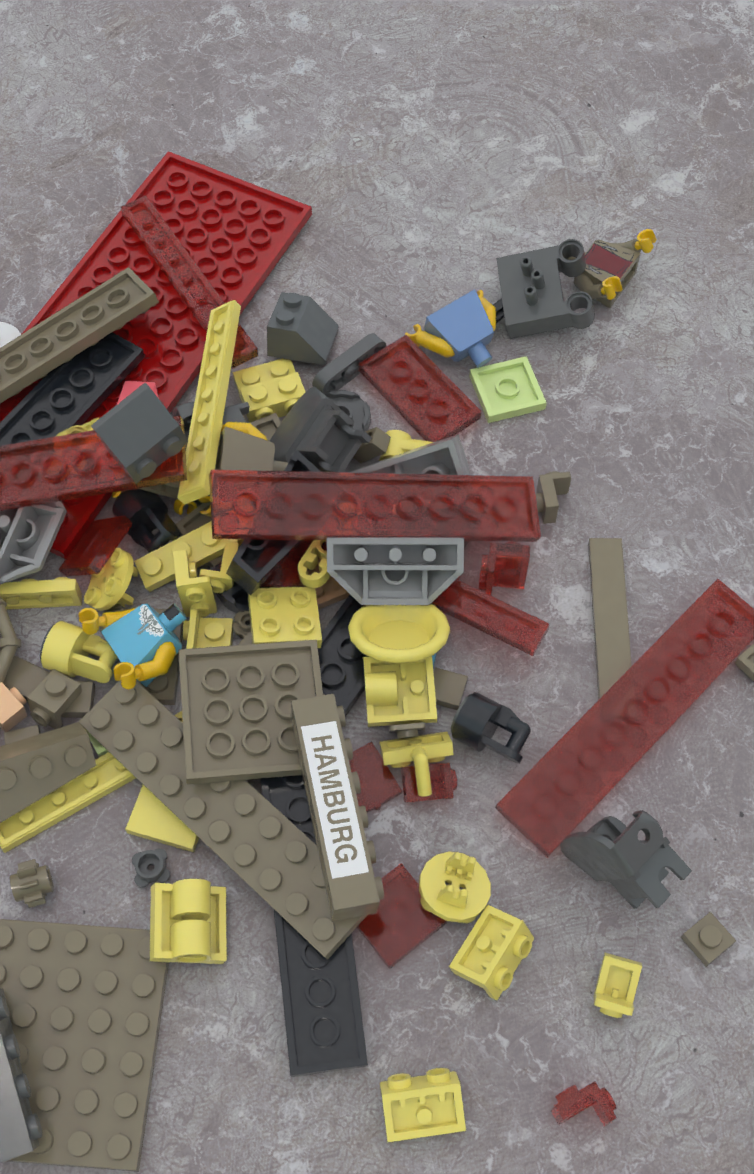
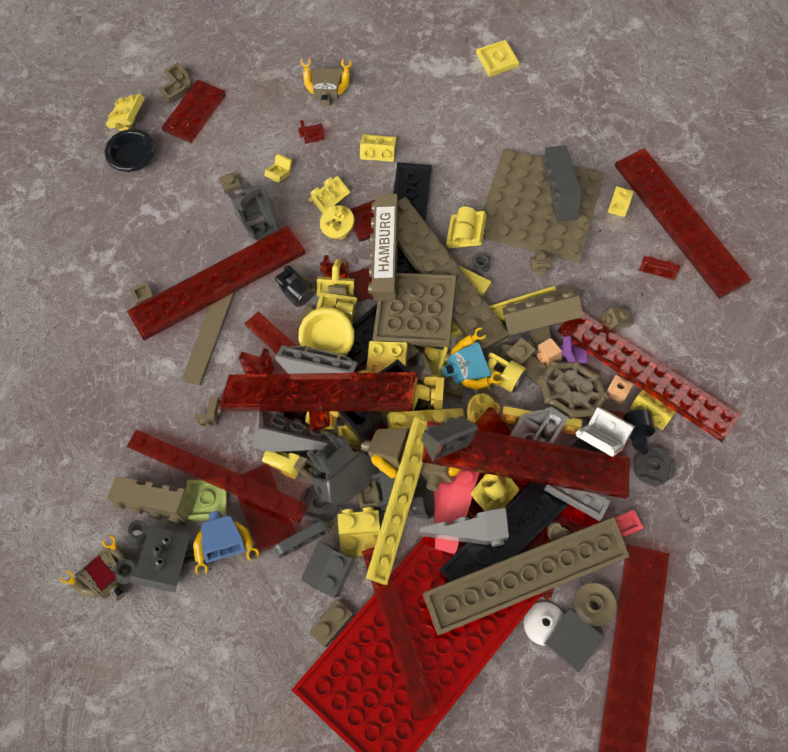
camera: 165 degrees left, 5 degrees up
none -> dark tan wedge [107,476,196,525]
none -> clear red plate [127,430,309,524]
none -> dark tan plate [309,600,353,647]
none -> light grey tile [411,352,432,380]
none -> light grey wedge [419,508,509,547]

